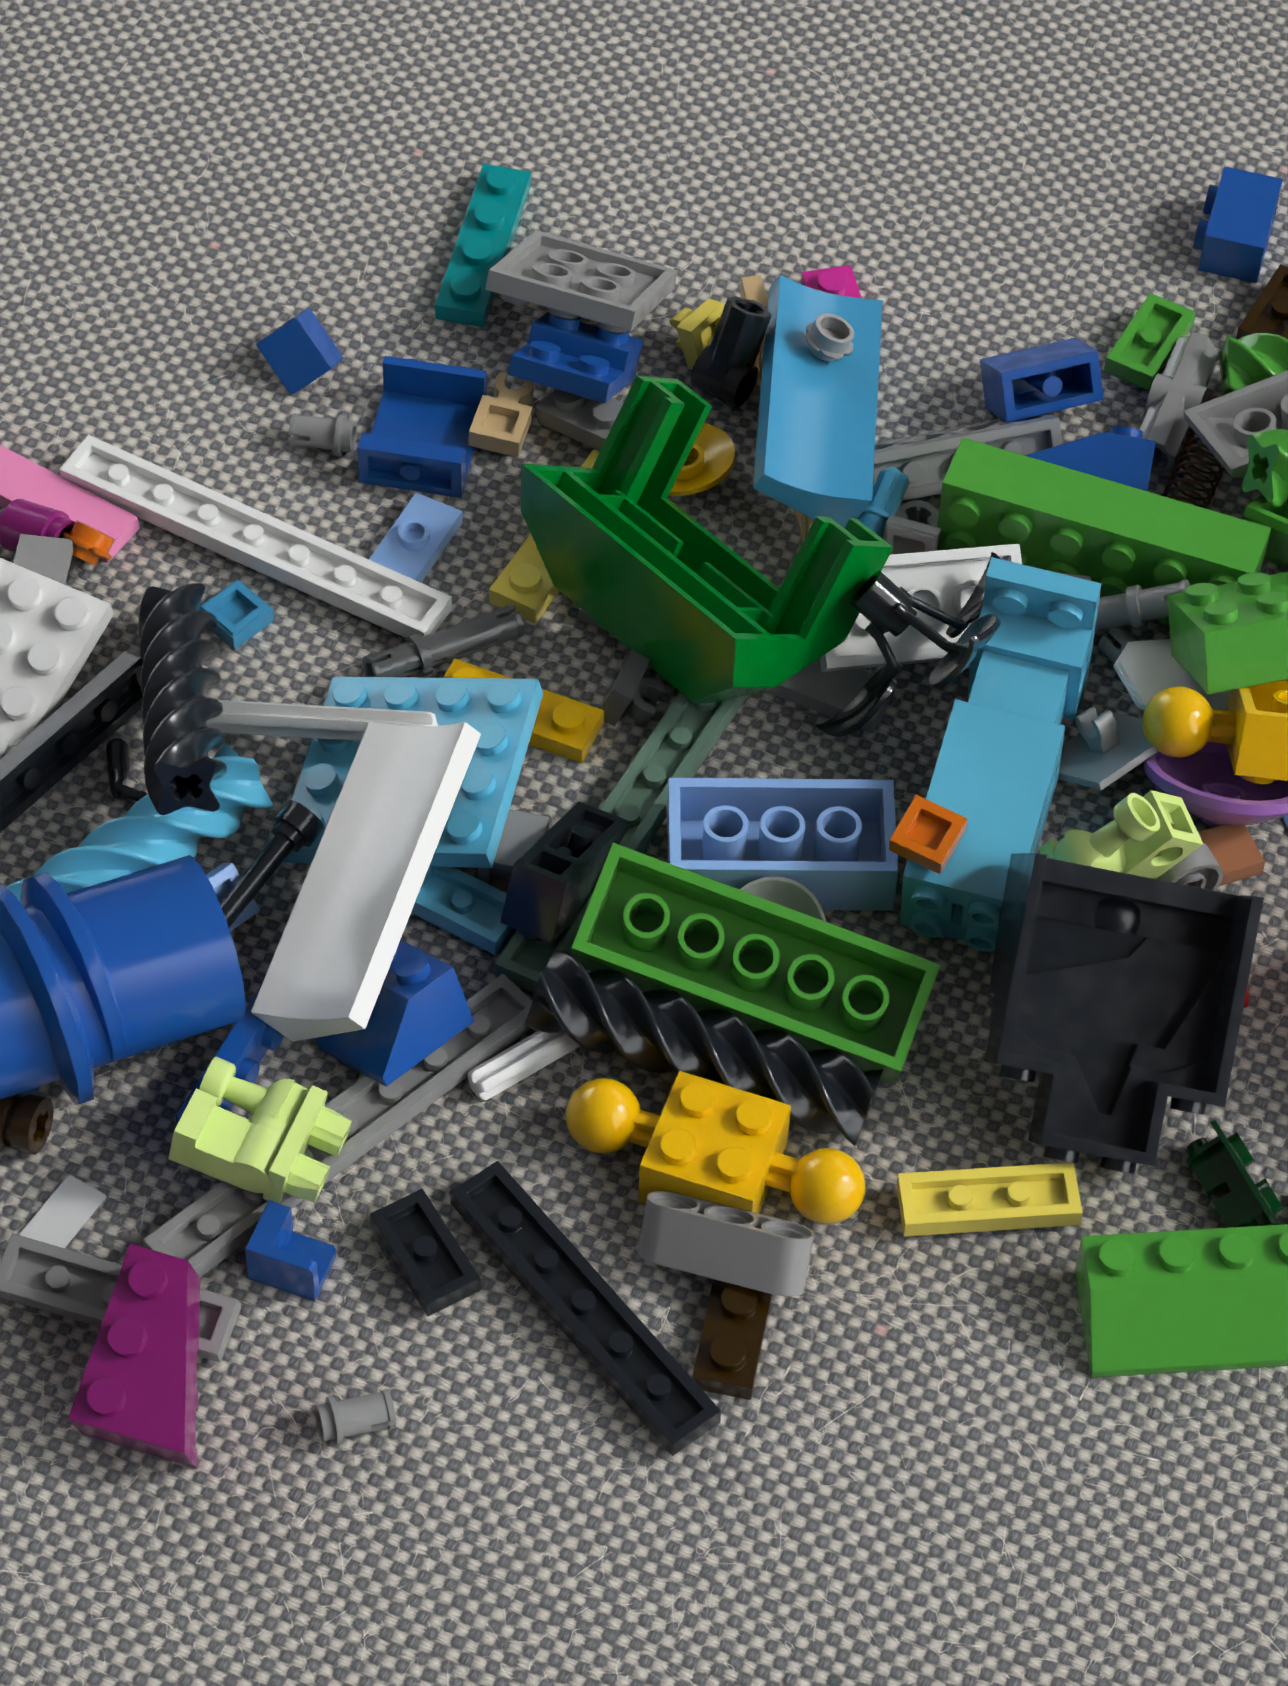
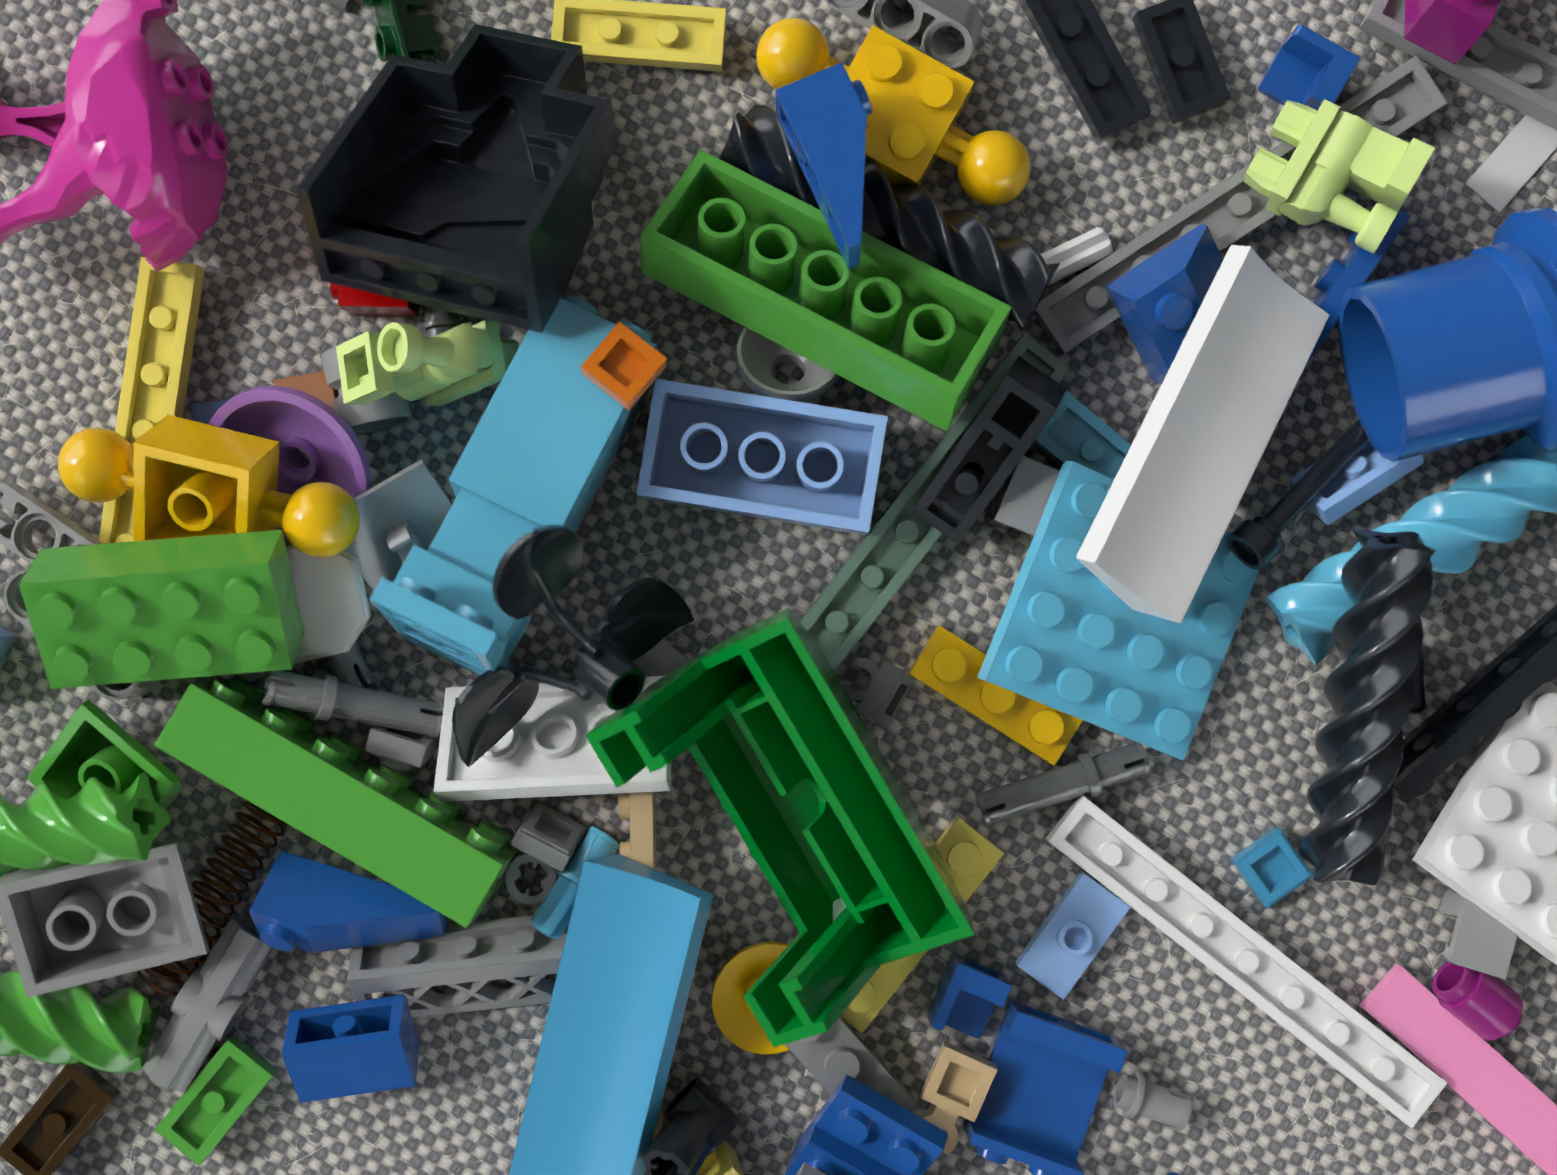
camera: 170 degrees left, 35 degrees up
orange plate [63,520,115,566] -> none
white axle [206,700,439,741] -> none
light grey plate [805,313,854,361] -> none
none -> blue slope [775,62,872,269]
none -> blue panel [927,952,1012,1038]

